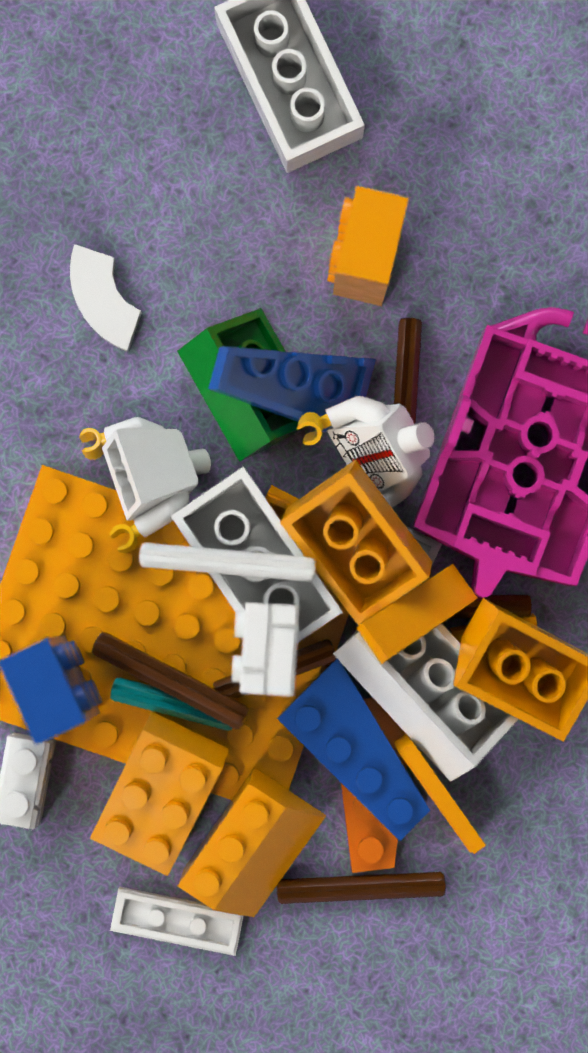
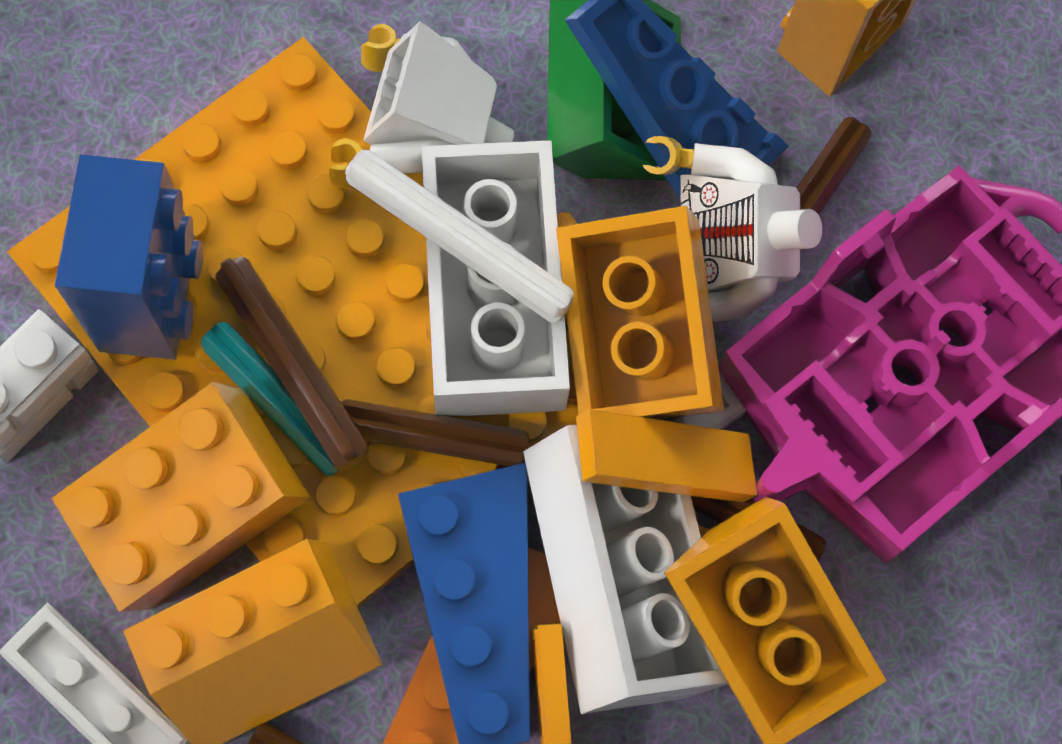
camera: 25 degrees right, 15 degrees down
white brick [232,602,300,696] -> none

